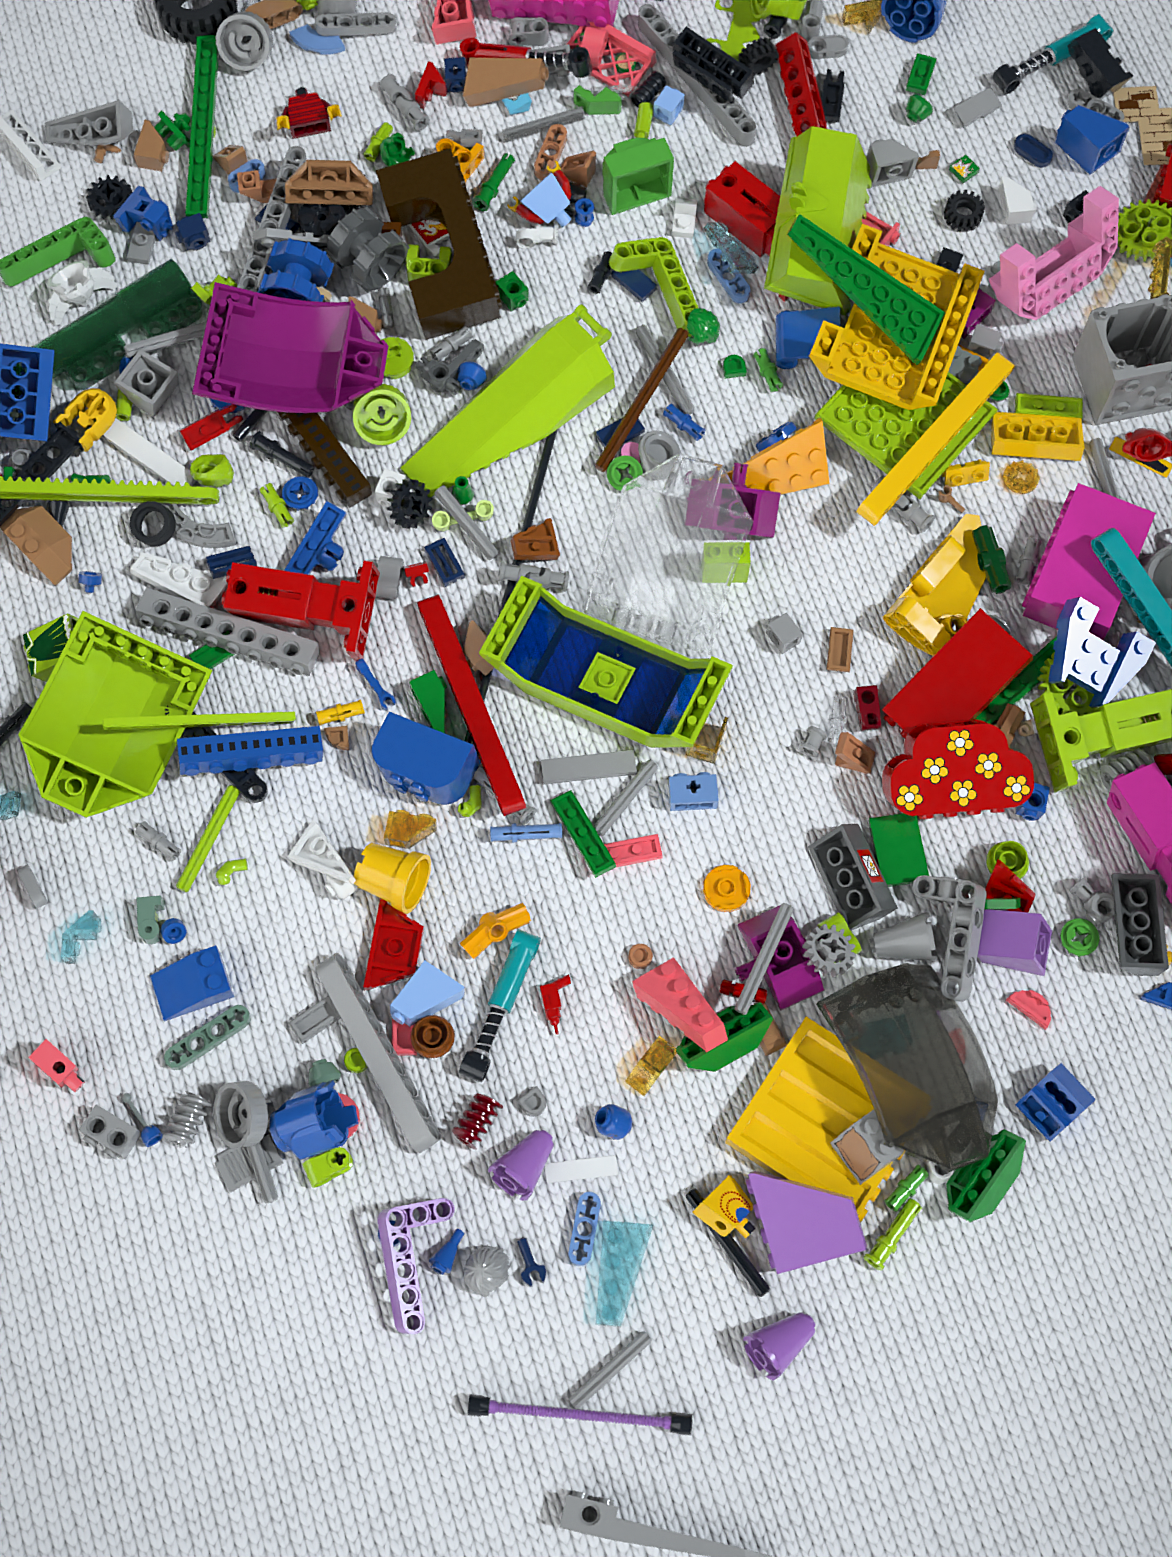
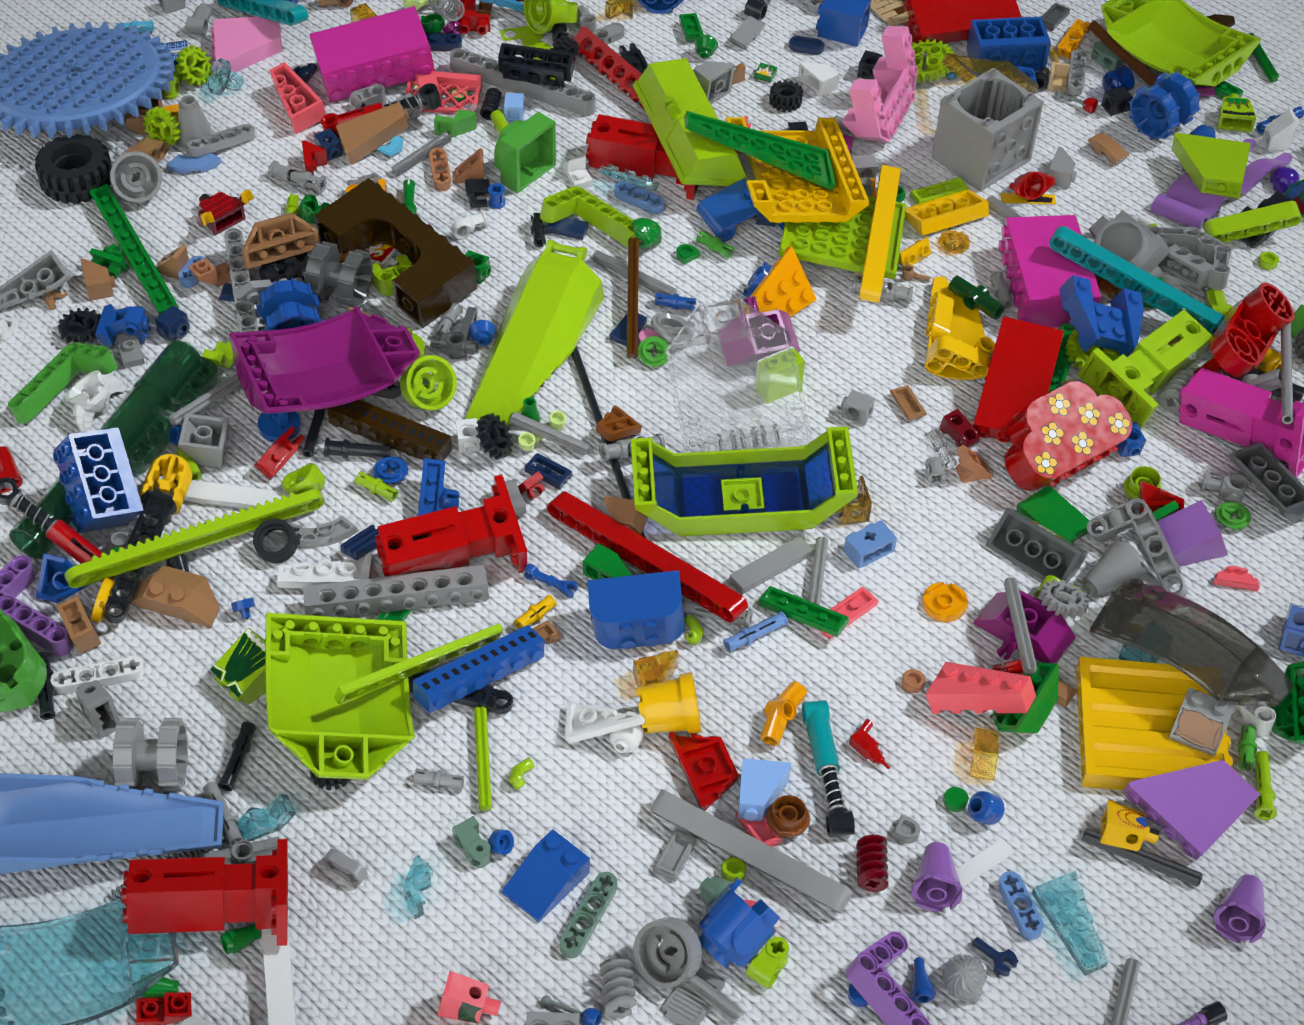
camera: 30 degrees left, 20 degrees down
light blue torso [507,160,572,228] -> none
none -> green tile [943,787,969,812]

